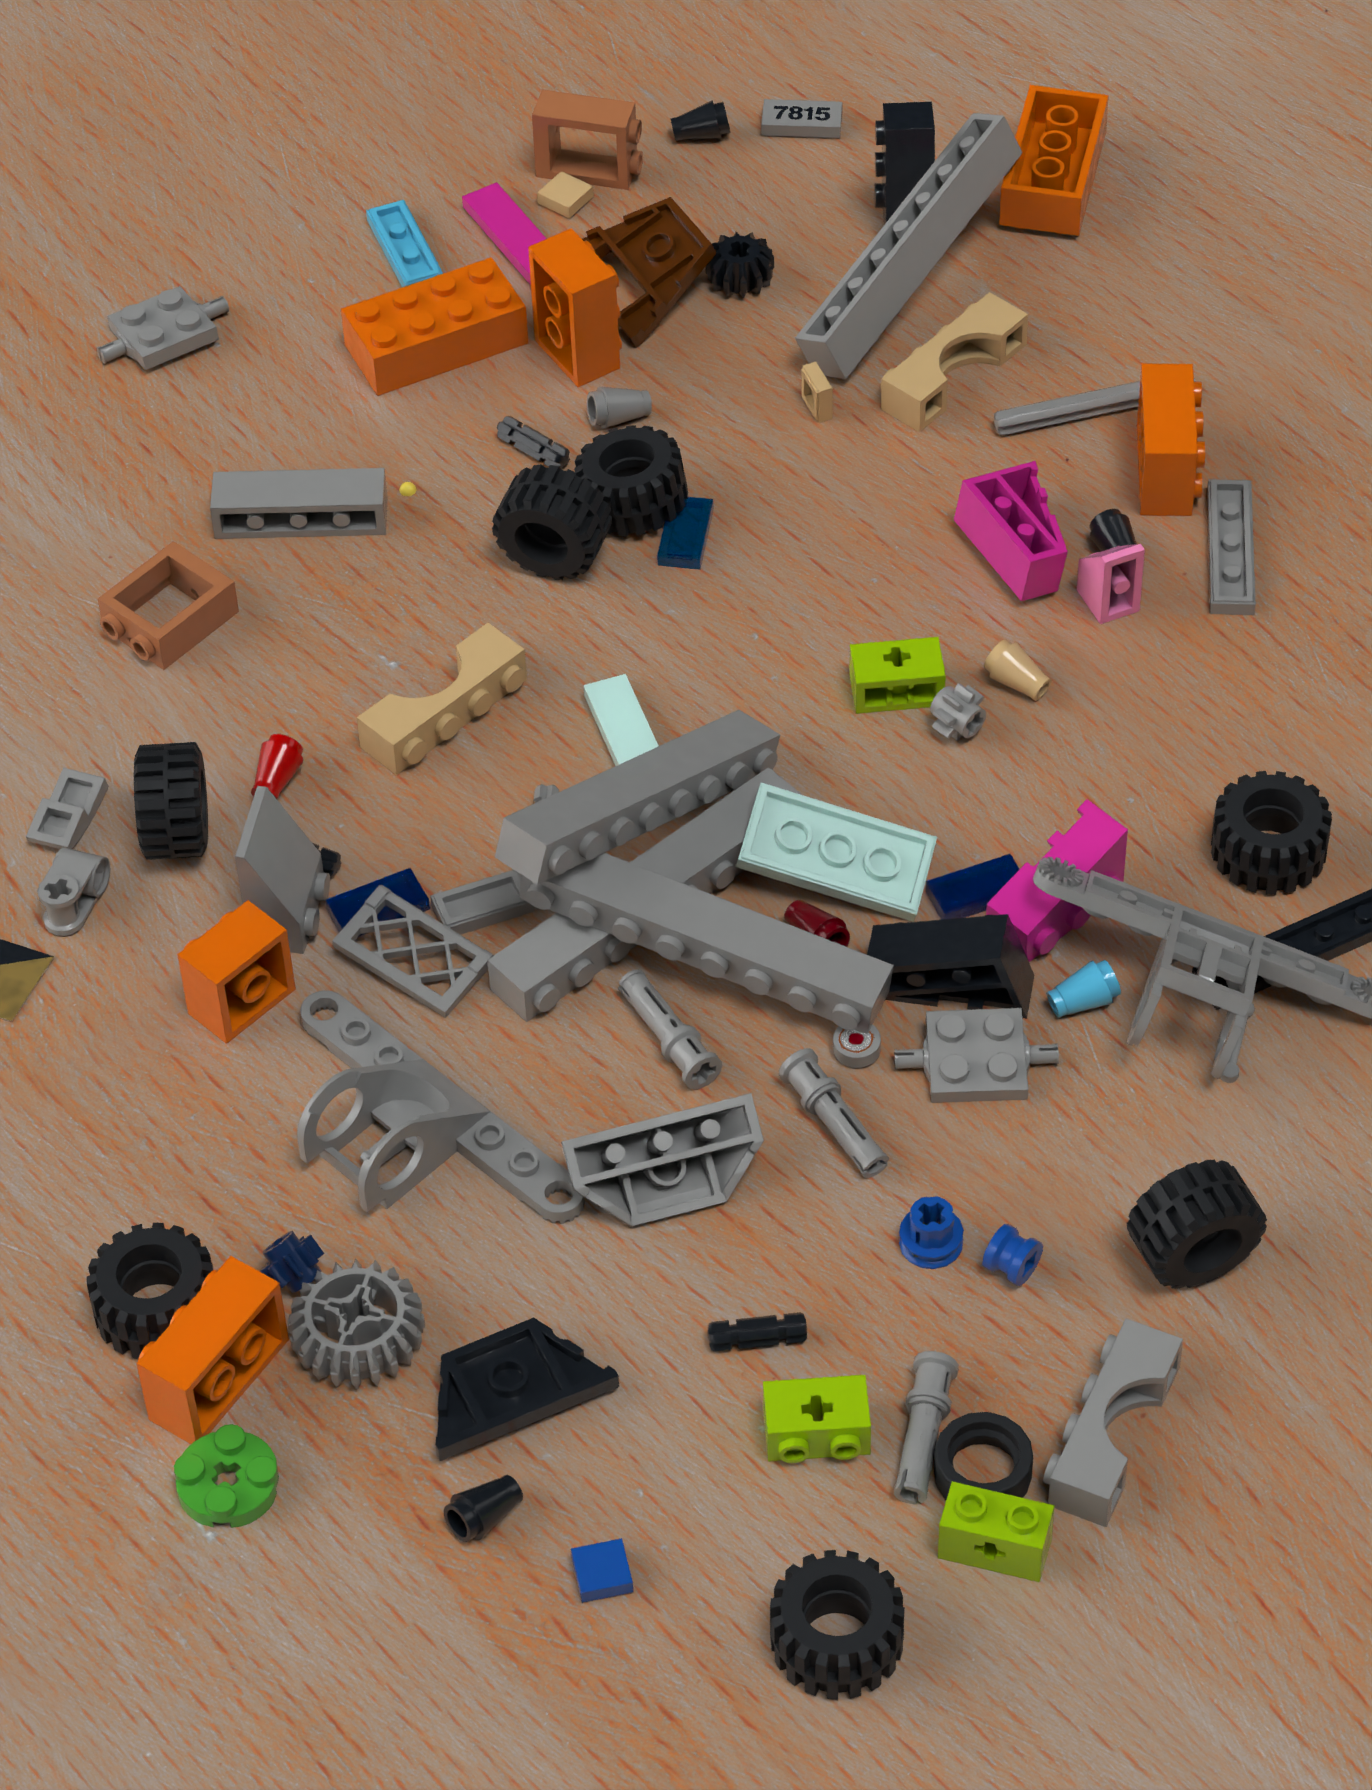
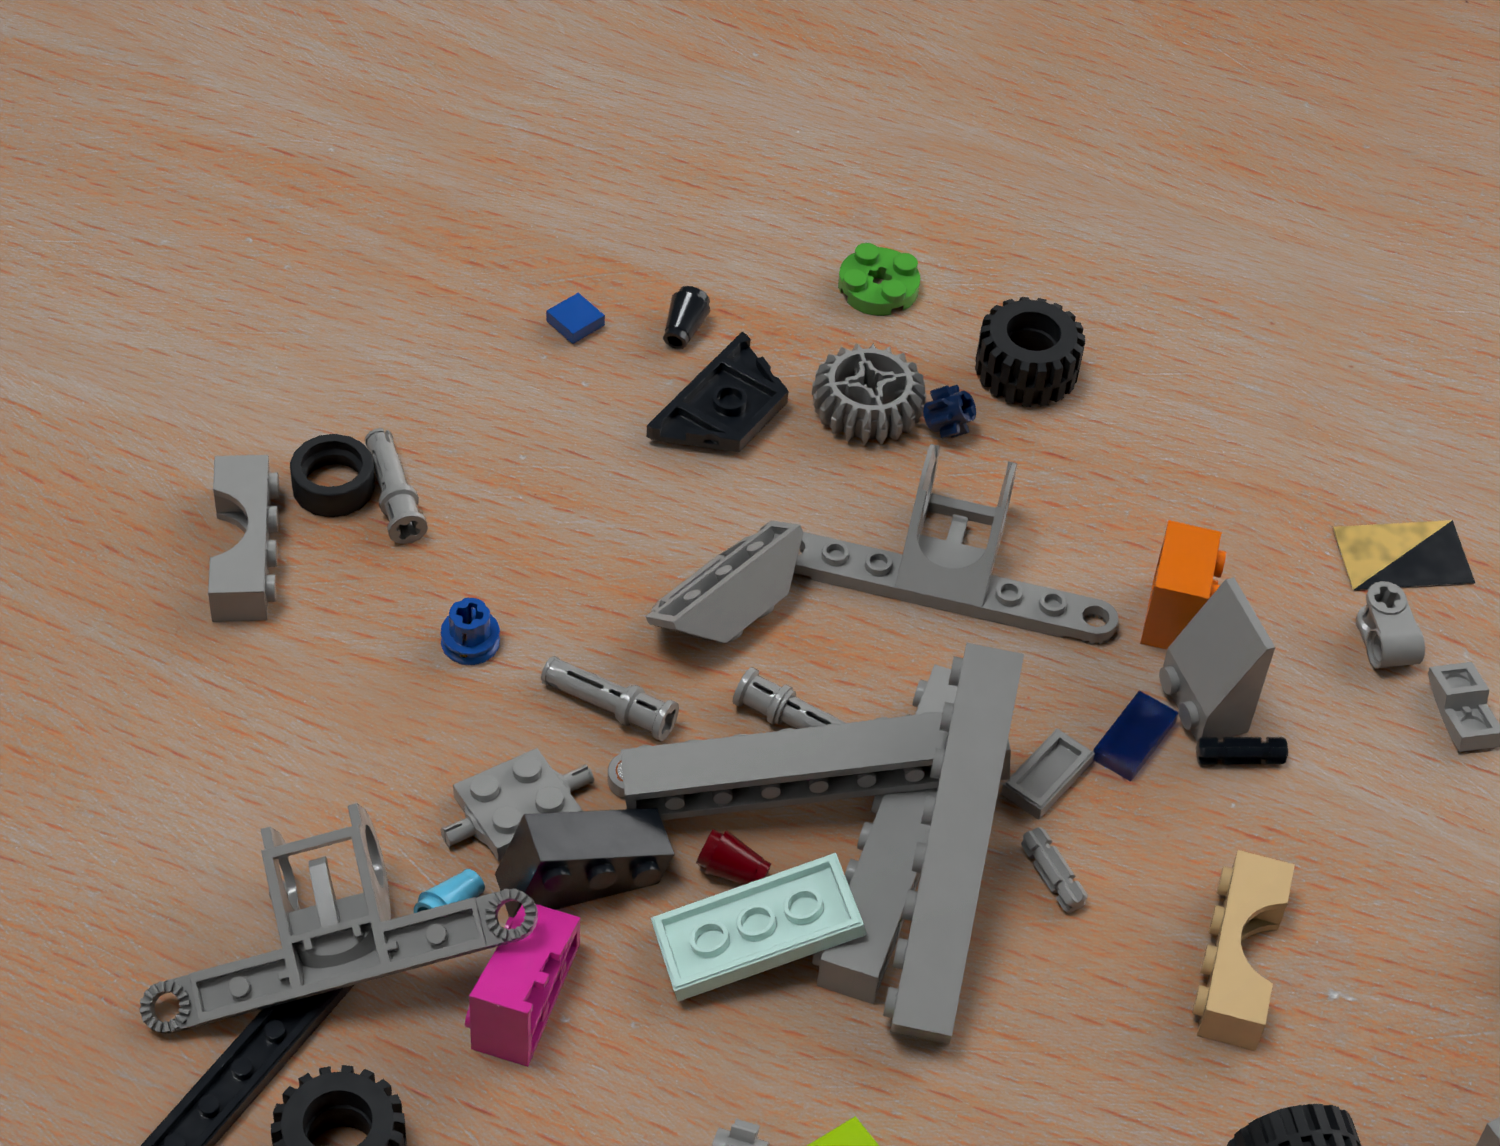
camera: 145 degrees right, 0 degrees up
black tyre [134,742,208,860] -> none
orange brick [136,1256,289,1444] -> none
red cone [251,734,303,799] -> none
light grey window [332,885,494,1018] -> none
light aqua tile [583,674,659,766] -> none
black axle [708,1312,807,1351] -> none
lime brick [763,1375,871,1463] -> none
black tyre [770,1550,905,1700] -> none
clear blue tile [925,854,1019,919] -> none
lime brick [938,1481,1055,1582] -> none
blue wheel [982,1224,1043,1286] -> none
black tyre [1127,1159,1267,1289] -> none

